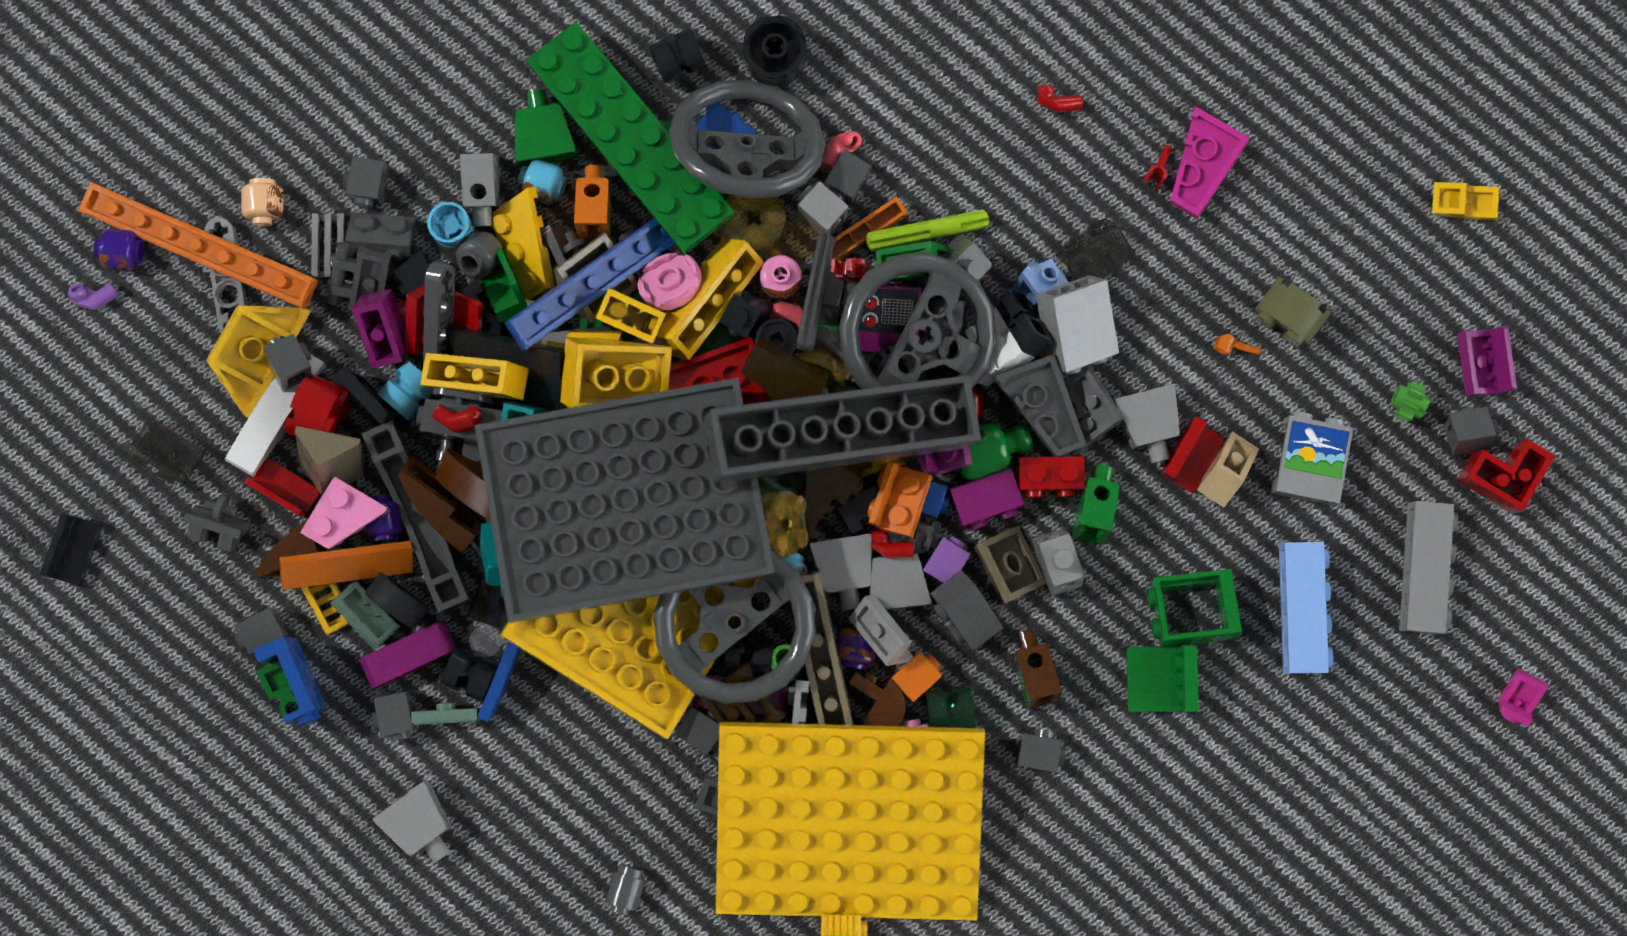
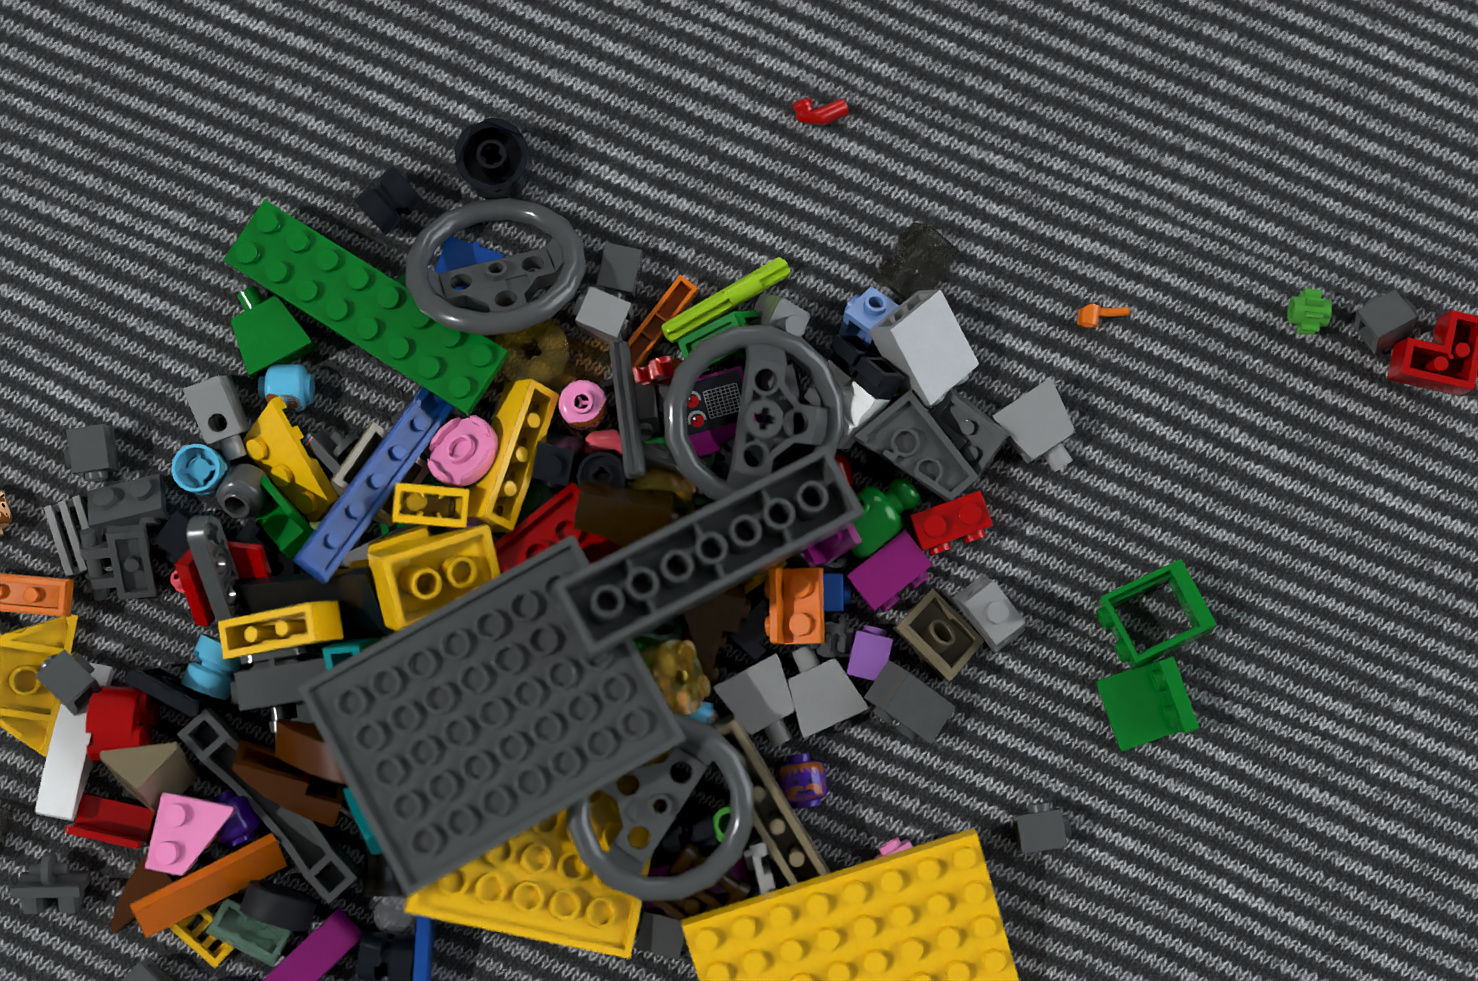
camera: 20 degrees left, 0 degrees up
magenta brick [352,289,408,368] -> none
red arm [432,404,483,433] -> none
orange torso [574,165,612,243] -> none
coral arm [821,131,862,170] -> none
light grey panel [848,595,913,666] -> none
reddish brown brick [849,670,906,726] -> none
red arm [871,530,914,559] -> none
orange brick [891,652,942,702] -> none
clear green wheel [925,686,976,728] -> none
reddish brown torso [1014,629,1062,710] -> none
green torso [1071,464,1120,545] -> none
red hand [1143,145,1172,190] -> none
red panel [1160,417,1224,493] -> none
dark pink wing [1170,106,1249,220] -> none
tan slope [1197,431,1259,507] -> none
olive brick [1255,277,1331,348] -> none
panel [1270,412,1353,506] -> none
light blue brick [1279,542,1333,674] -> none
light grey brick [1399,501,1458,635] -> none
yellow slope [1432,182,1499,221] -> none
magenta bracket [1457,327,1517,396] -> none

